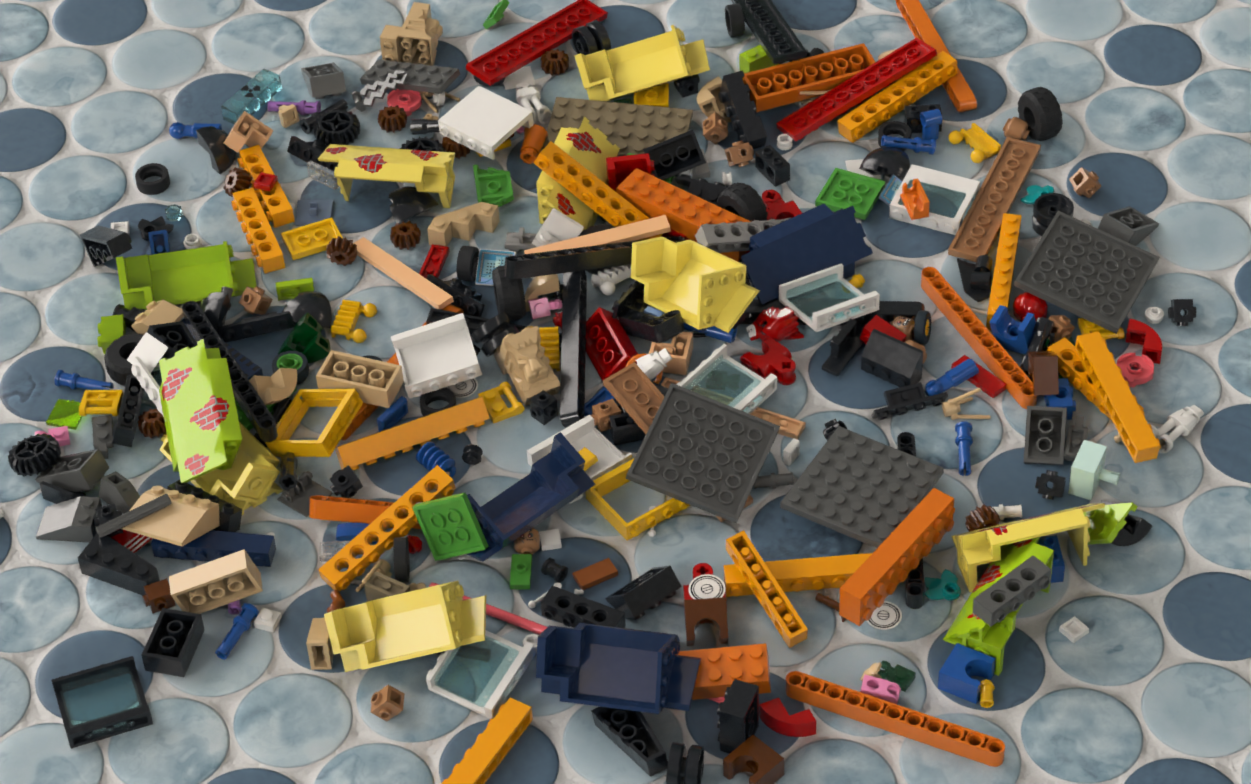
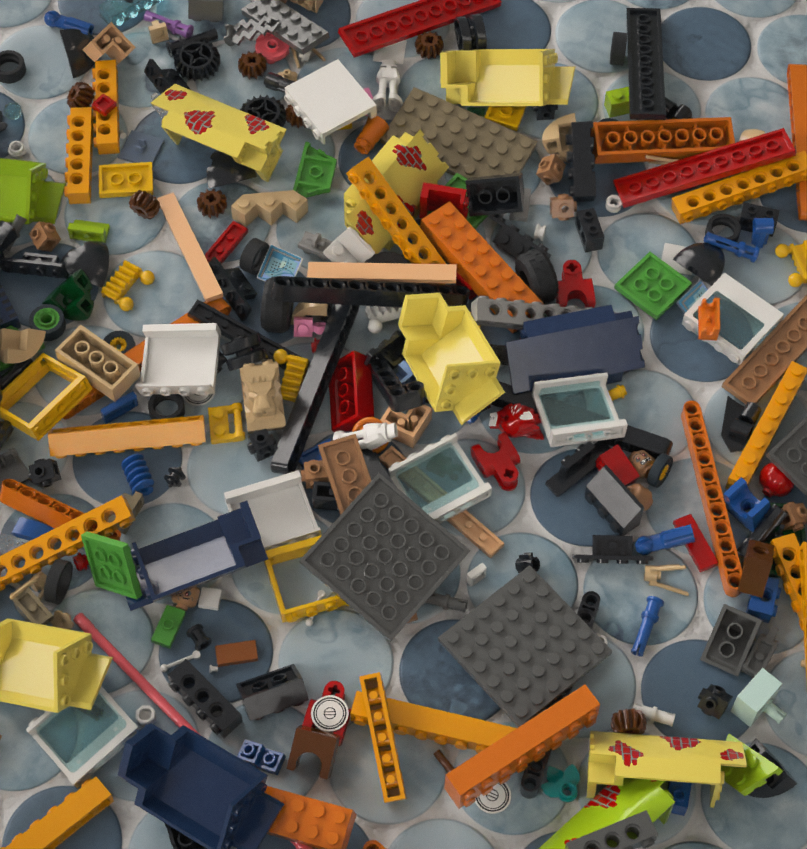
camera: 15 degrees right, 15 degrees up
yellow tile [578,447,598,471] -> none

